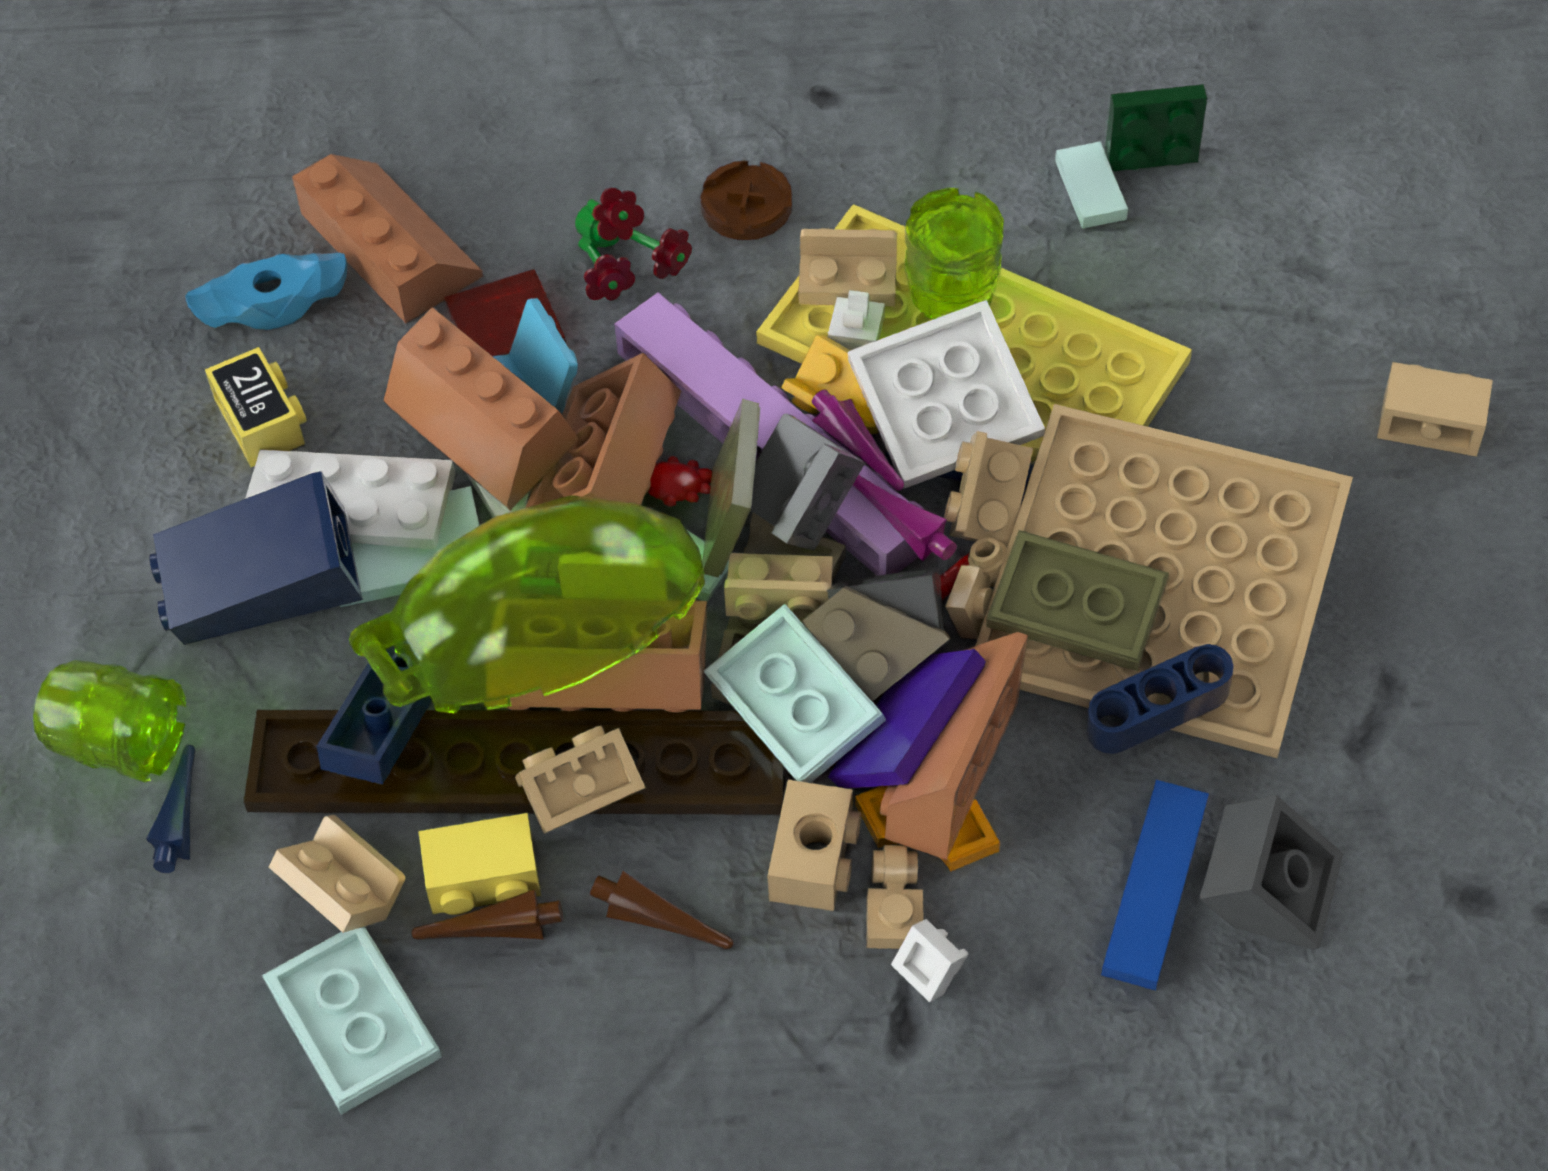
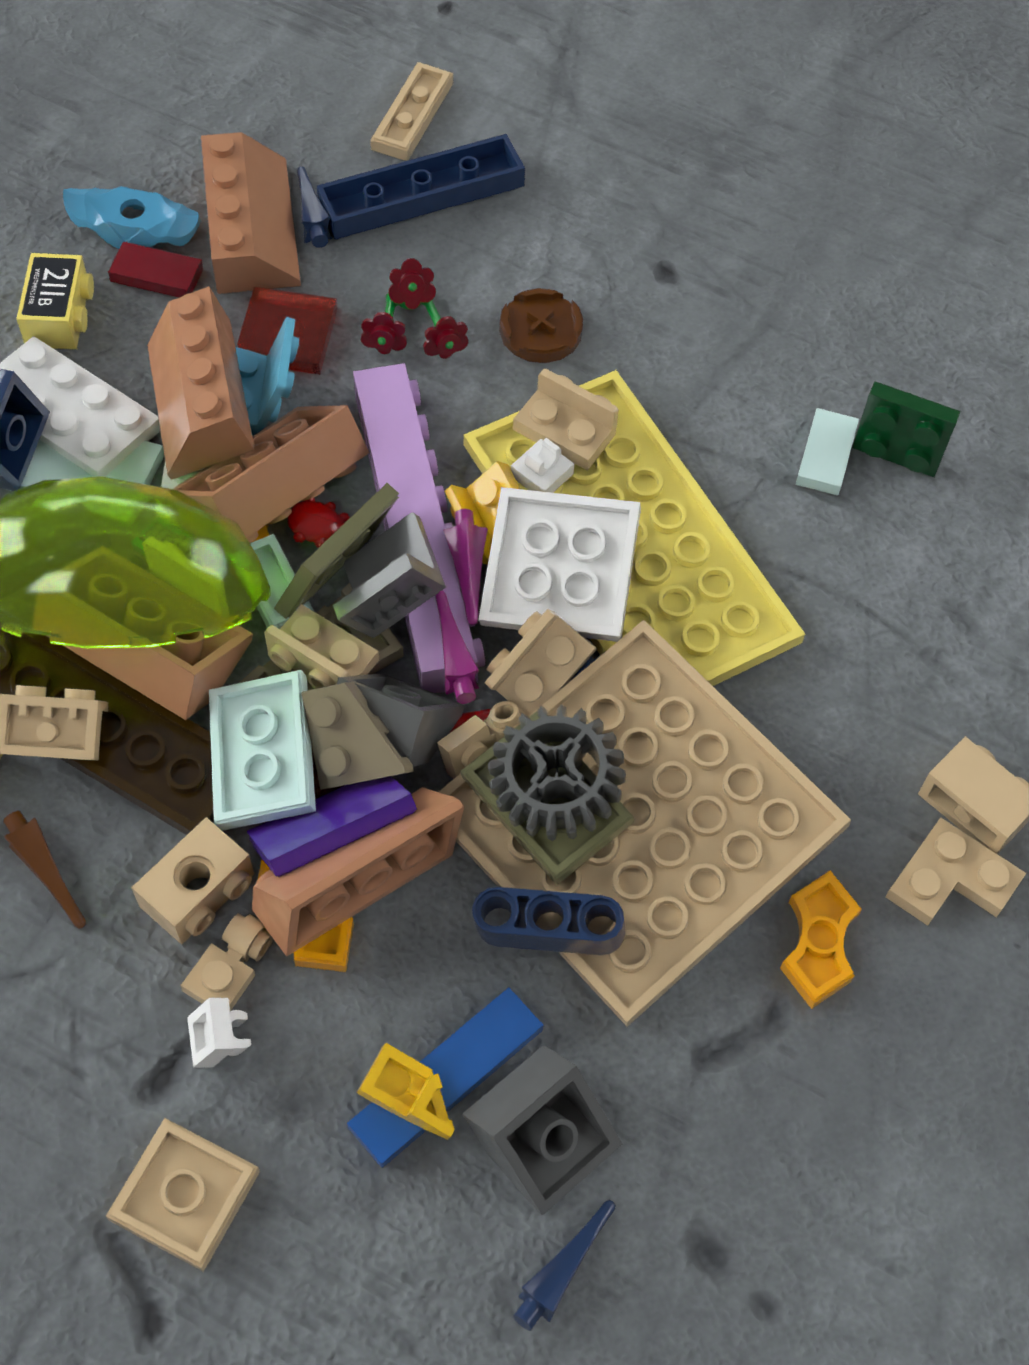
camera: 25 degrees right, 5 degrees up
clear neon green piece [905,188,1004,320] -> none
none -> tan tile [106,1118,260,1272]
none -> dark red tile [108,241,203,297]
none -> dark blue piece [297,166,333,248]
none -> dark blue piece [317,134,525,240]
none -> yellow slope [356,1043,454,1140]
none -> tan tile [371,62,453,161]
none -> dark grey gear [488,704,626,842]
none -> dark blue piece [513,1200,616,1331]
none -> light orange tile [780,870,862,1009]
none -> tan plate [886,817,1026,926]

